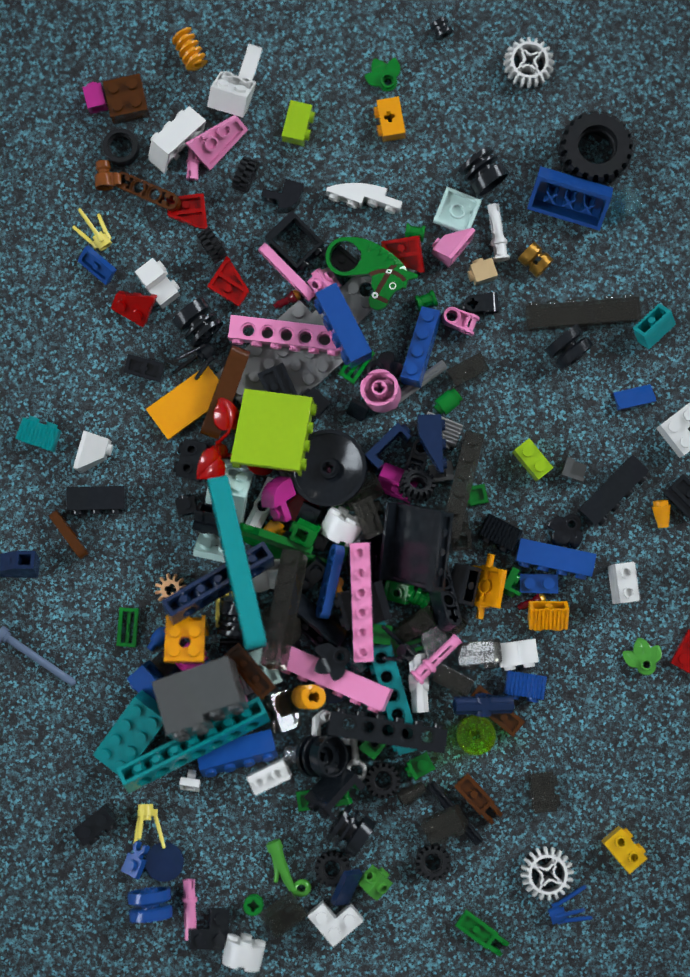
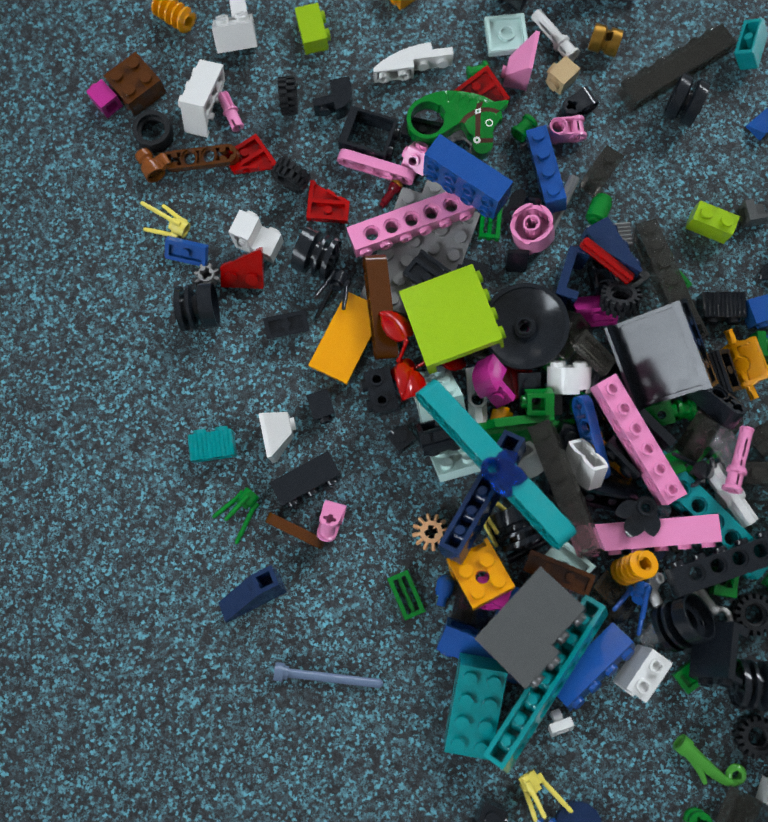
camera: 25 degrees left, 5 degrees down
bright pink wing [185,115,248,170] -> none
none -> black wheel [173,282,220,331]
none -> light grey gear [194,263,221,286]
none -> green plant [212,487,259,544]
none -> black brick [306,389,336,425]
none -> bright pink piece [317,500,347,542]
none -> clear blue plate [480,450,528,497]
none -> white brick [562,438,608,491]
none -> red axle [579,237,634,284]
none -> blue plant [612,581,652,636]

